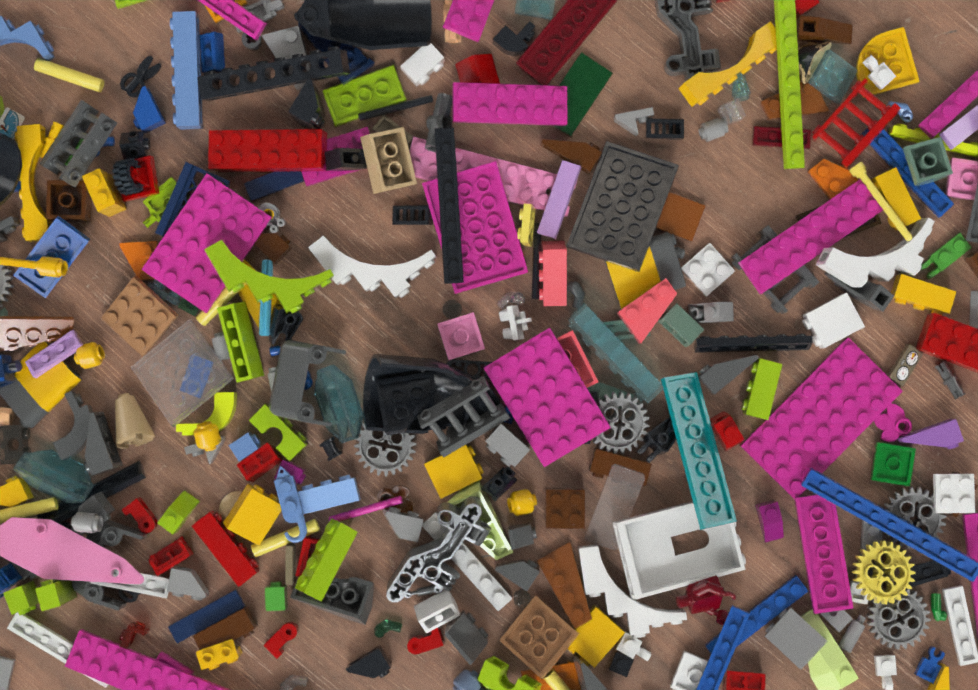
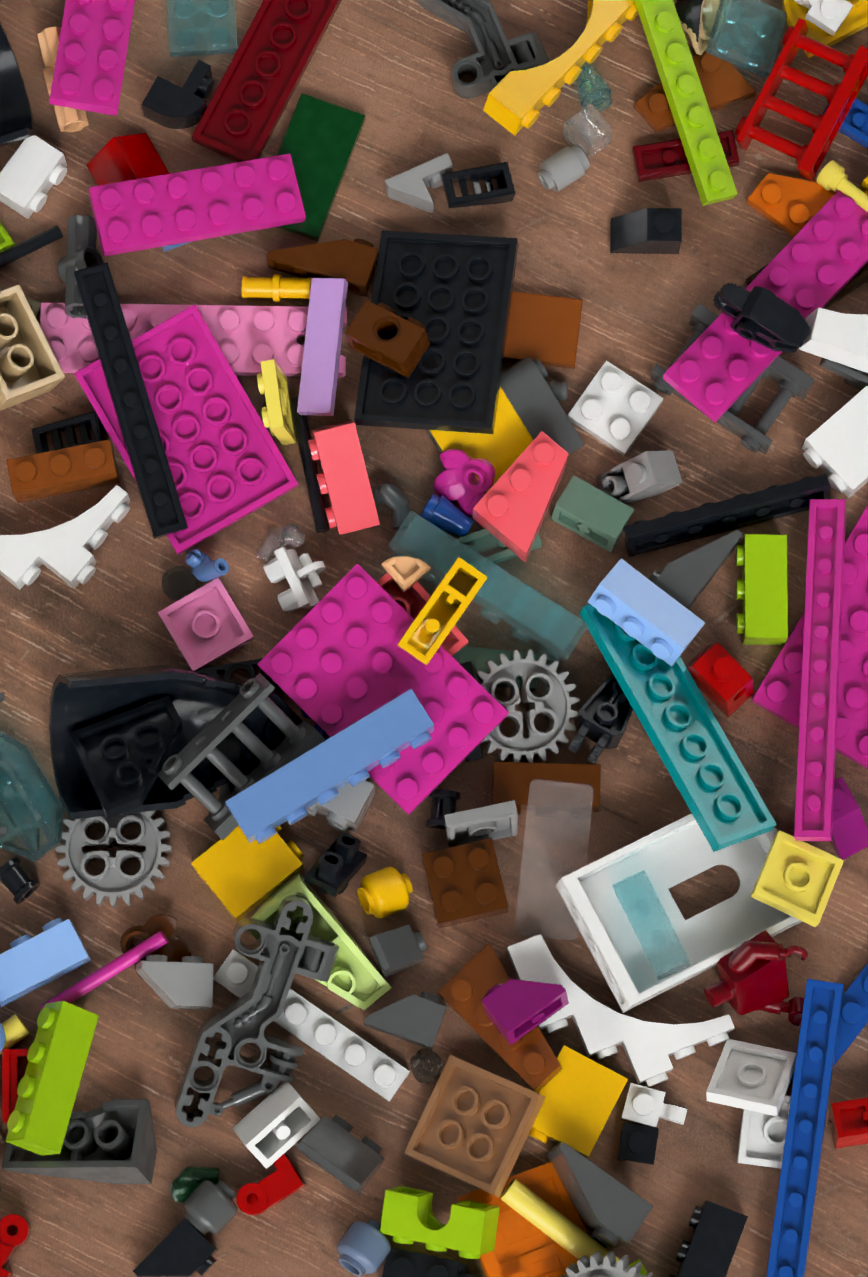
camera: 15 degrees left, 10 degrees down
none -> dark orange brick [6,439,120,503]
none -> dark grey head [184,1180,238,1235]
none -> medium blue arm [185,548,229,582]
none -> medium blue brick [225,689,434,844]
none -> yellow pin [242,274,312,302]
none -> reddish brown brick [344,300,430,378]
none -> light nougat tile [381,556,431,592]
none -> yellow slope [397,557,488,666]
none -> blue cone [419,494,474,537]
none -> black bush [426,789,461,830]
none -> dark pink plate [434,449,495,516]
none -> light grey tile [444,800,518,848]
none -> magenta slope [482,979,569,1045]
none -> light blue brick [588,558,705,667]
none -> black slope [610,208,682,254]
none -> clear light blue tile [612,870,691,980]
none -> white plate [706,1039,797,1116]
none -> black hinge [713,283,810,352]
none -> light yellow plate [750,830,844,927]
none -> dark pink plate [794,499,846,841]

